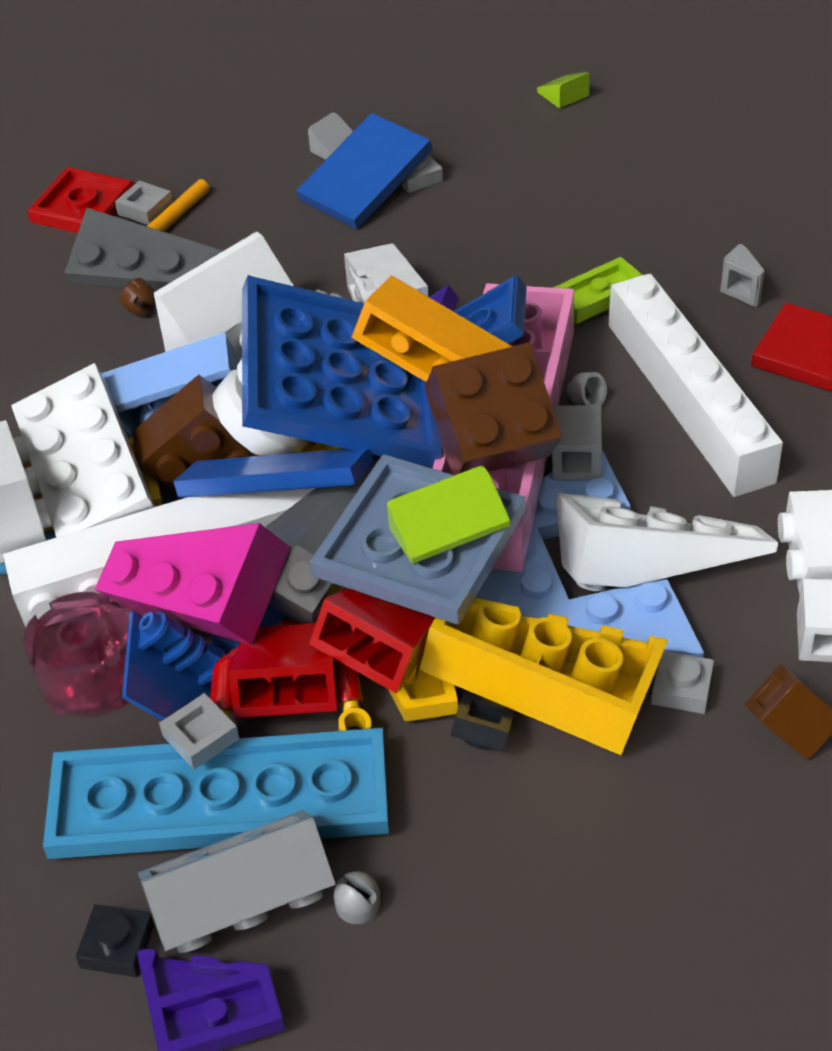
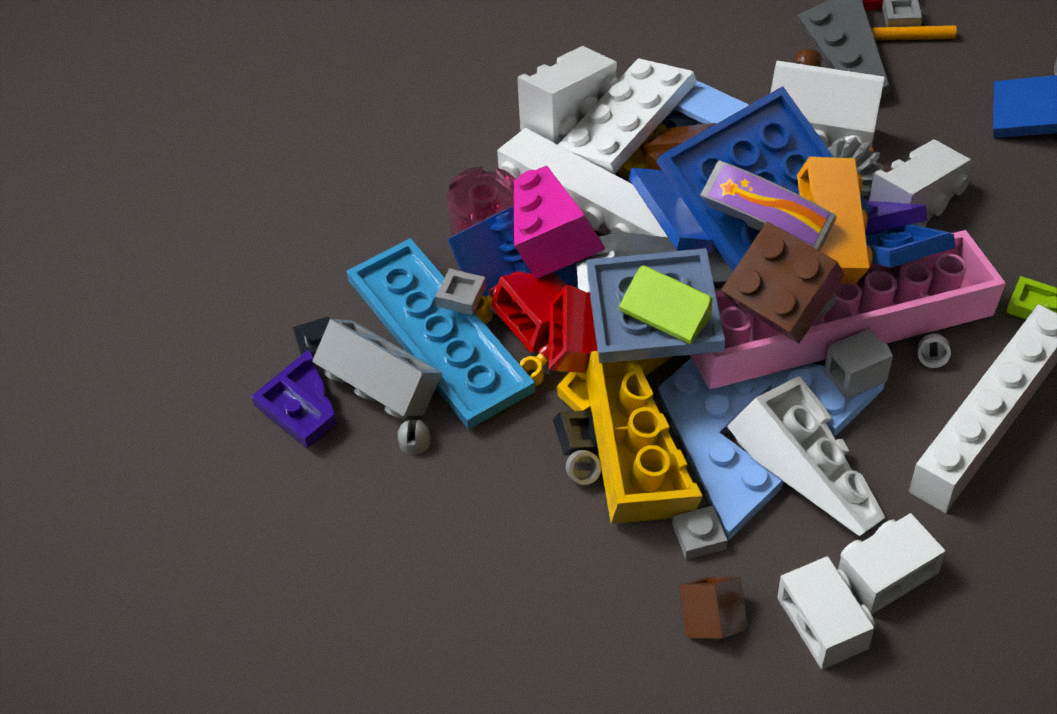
camera: 60 degrees right, 5 degrees up
none -> light grey hinge [566,450,601,485]
none -> slope [700,160,837,251]

